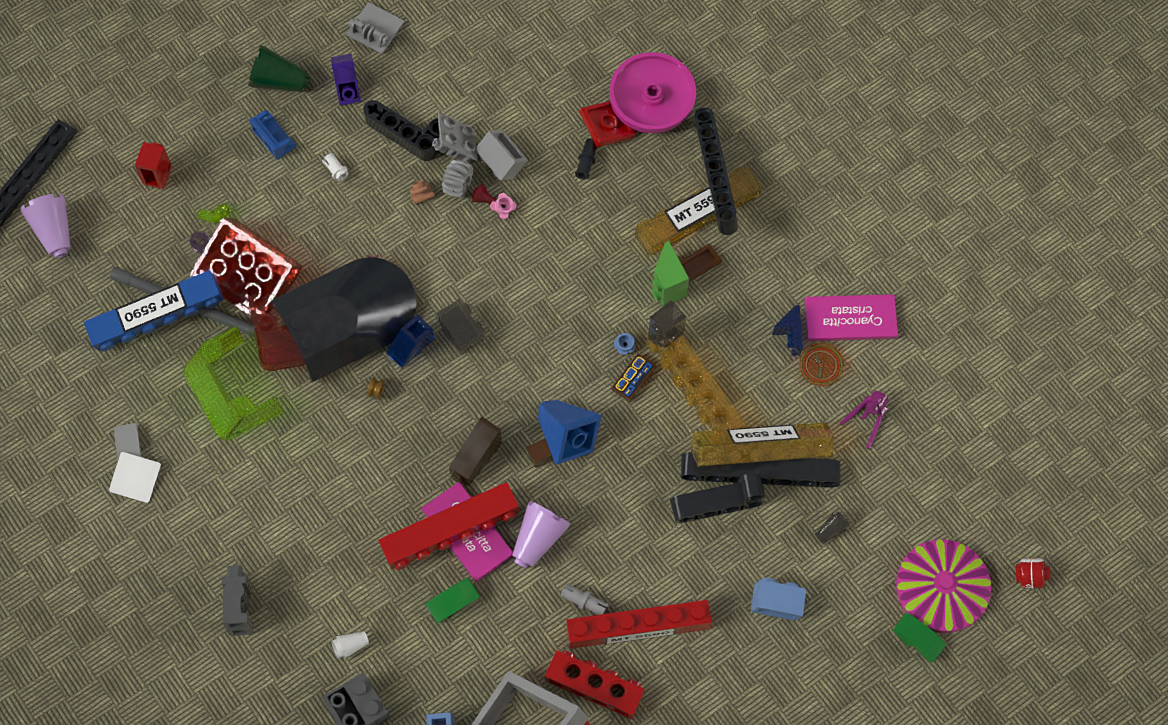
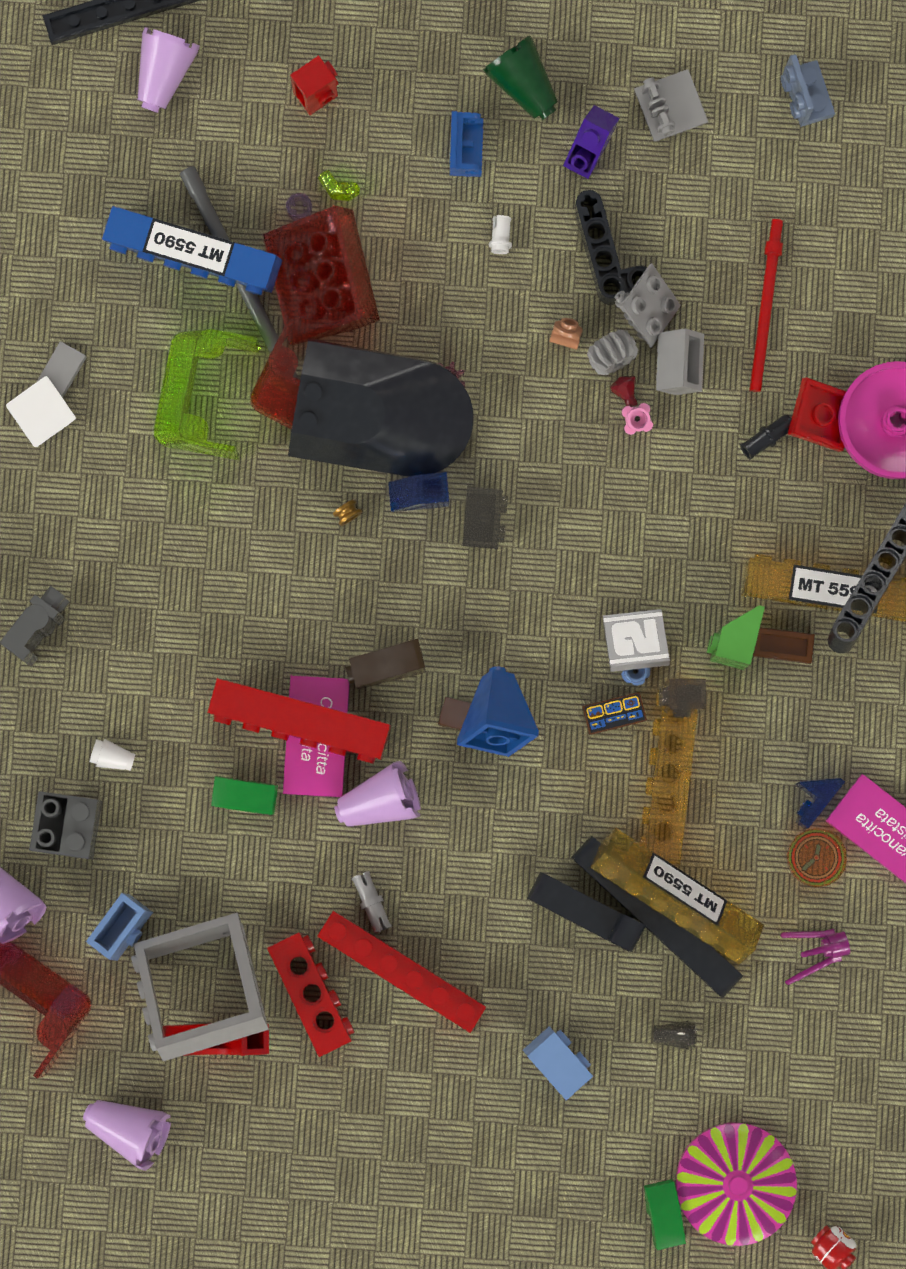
camera: 40 degrees right, 15 degrees up
none -> tile [603,609,670,672]
none -> red bar [749,219,783,392]

